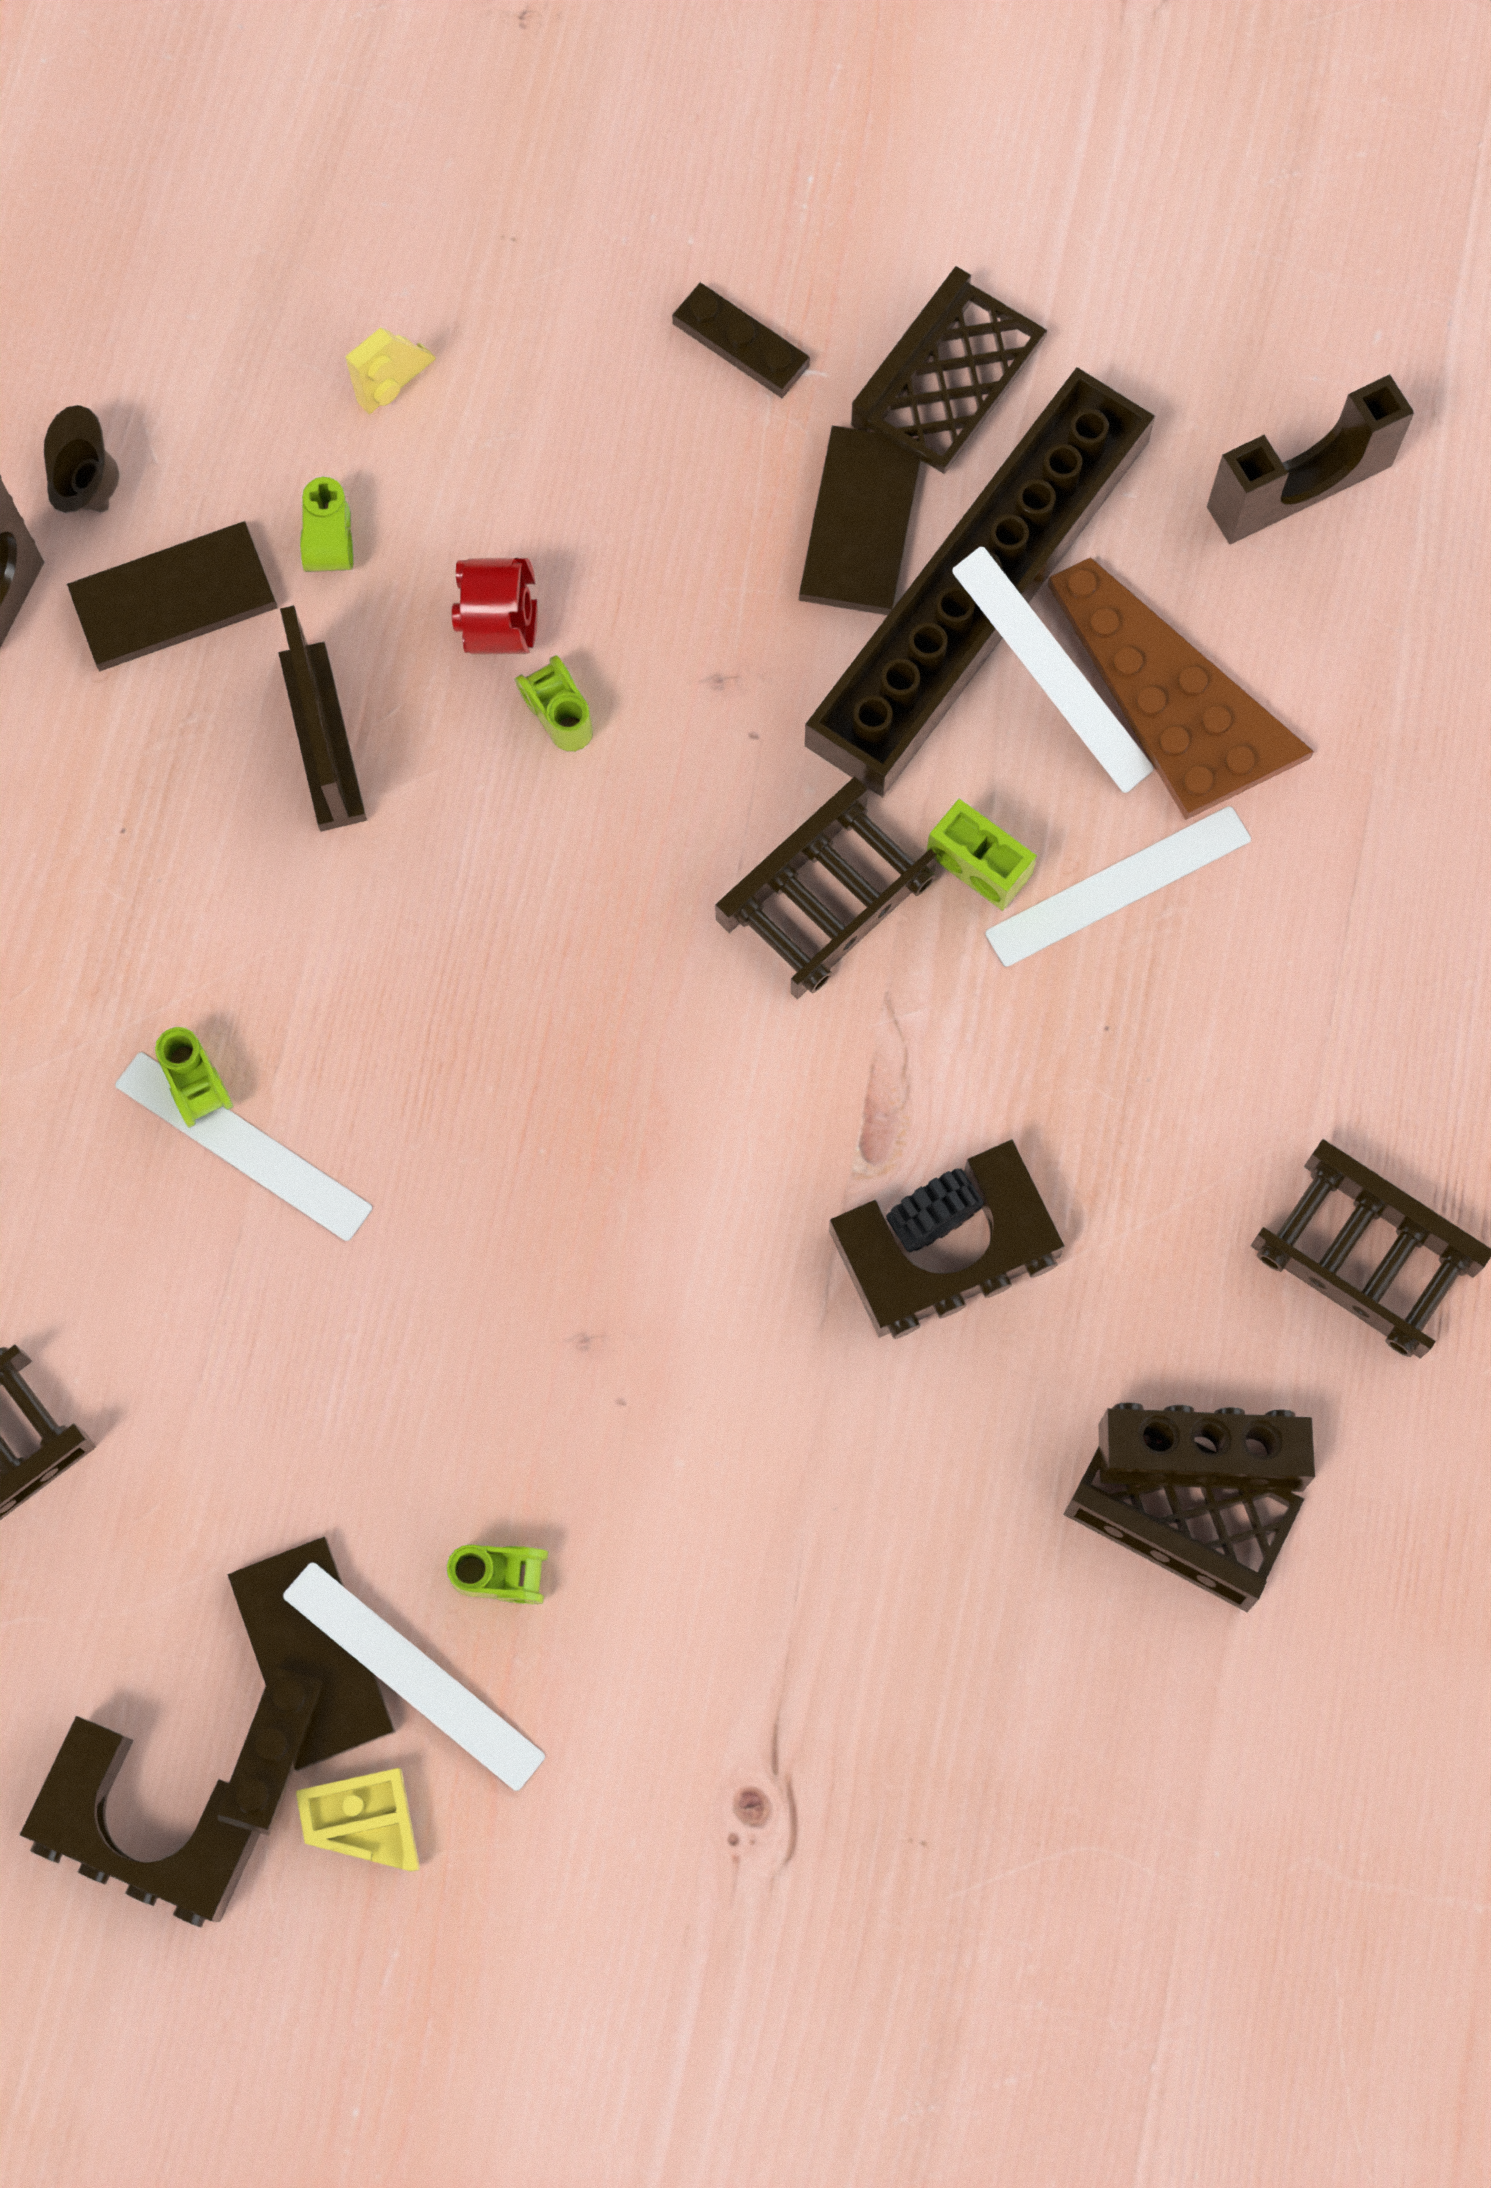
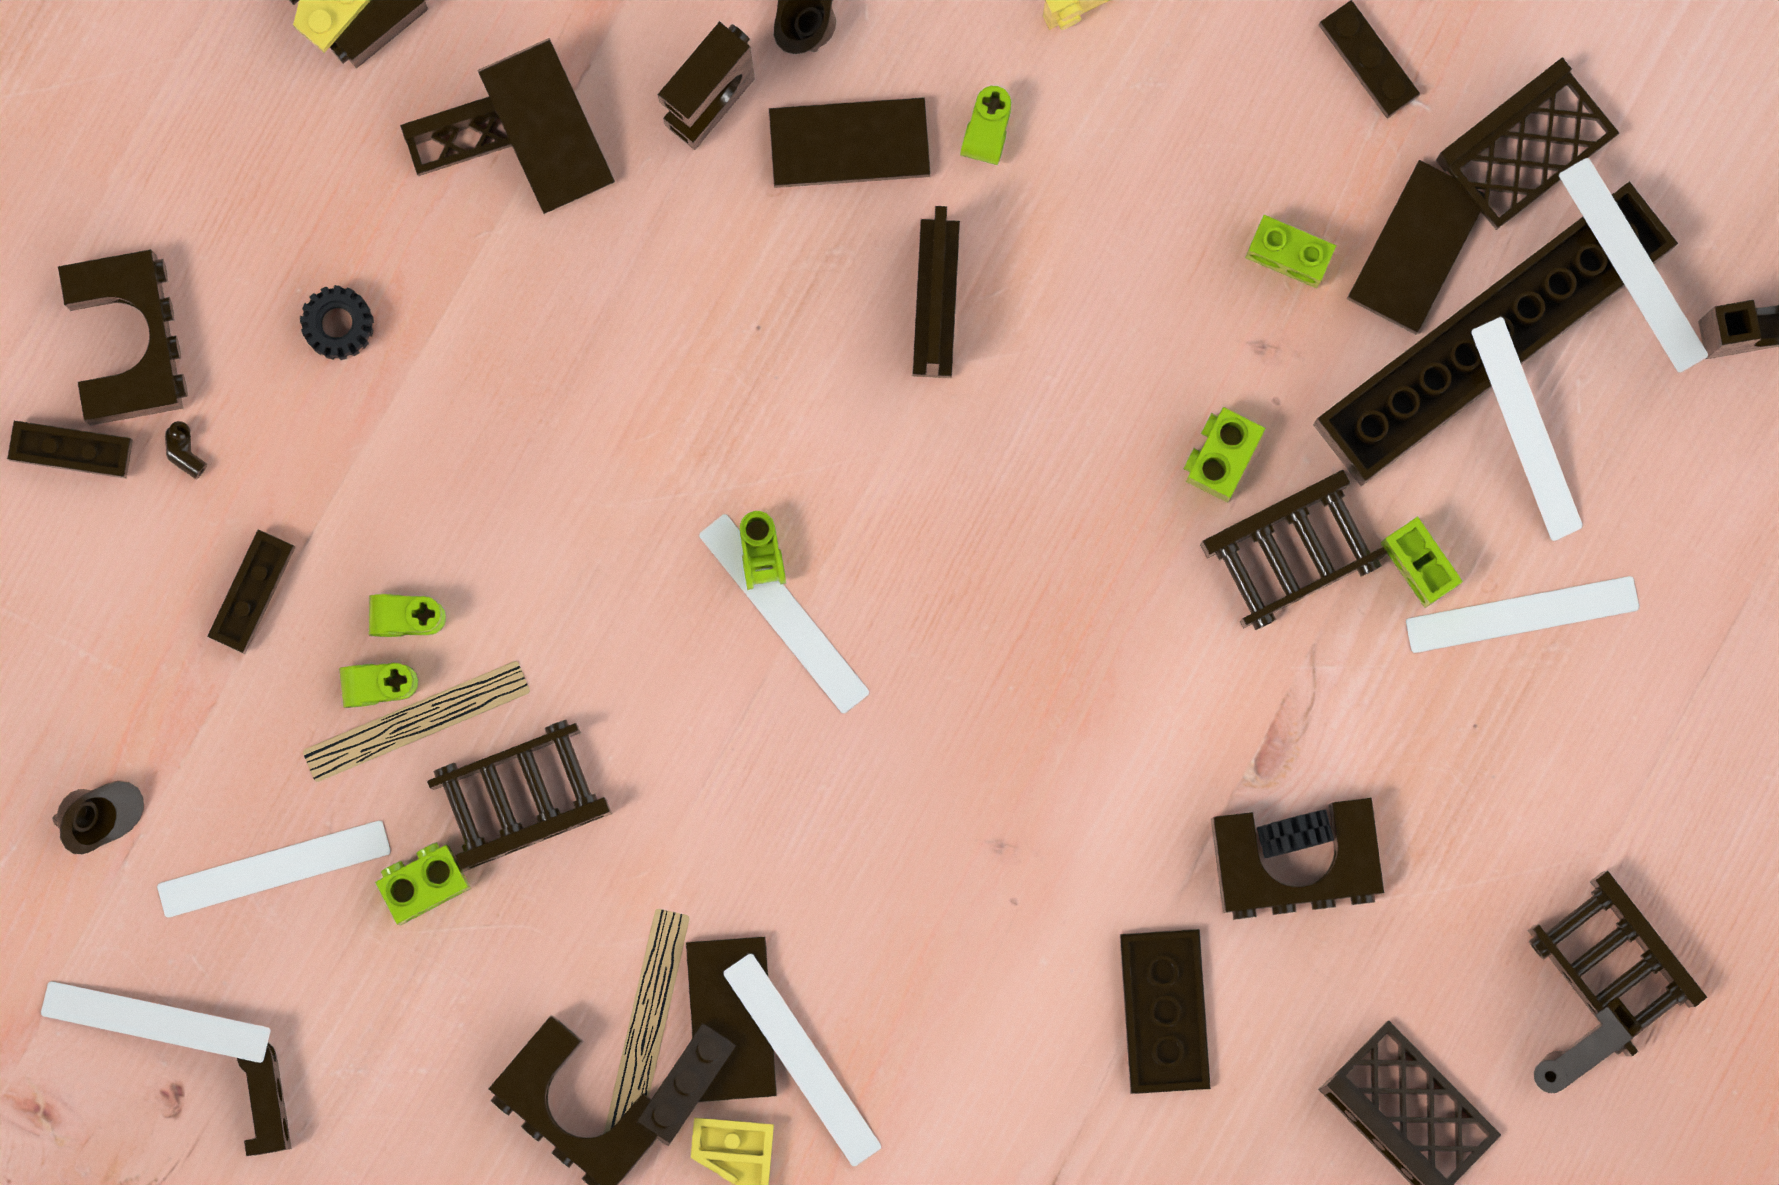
camera: 15 degrees right, 10 degrees up
lime piece [447,1544,548,1605] -> none
red brick [451,558,538,655] -> none
lime piece [514,655,593,751] -> none
dark orange wing [1048,557,1314,820] -> none
dark brown brick [1098,1403,1315,1492] -> none
none -> tan sticker [604,909,690,1134]
none -> dark brown tile [1120,929,1211,1094]
none -> lime brick [1183,407,1266,503]
none -> lime brick [1245,215,1336,289]
none -> dark brown leg [1534,996,1642,1093]
none -> white sticker [1559,158,1708,372]

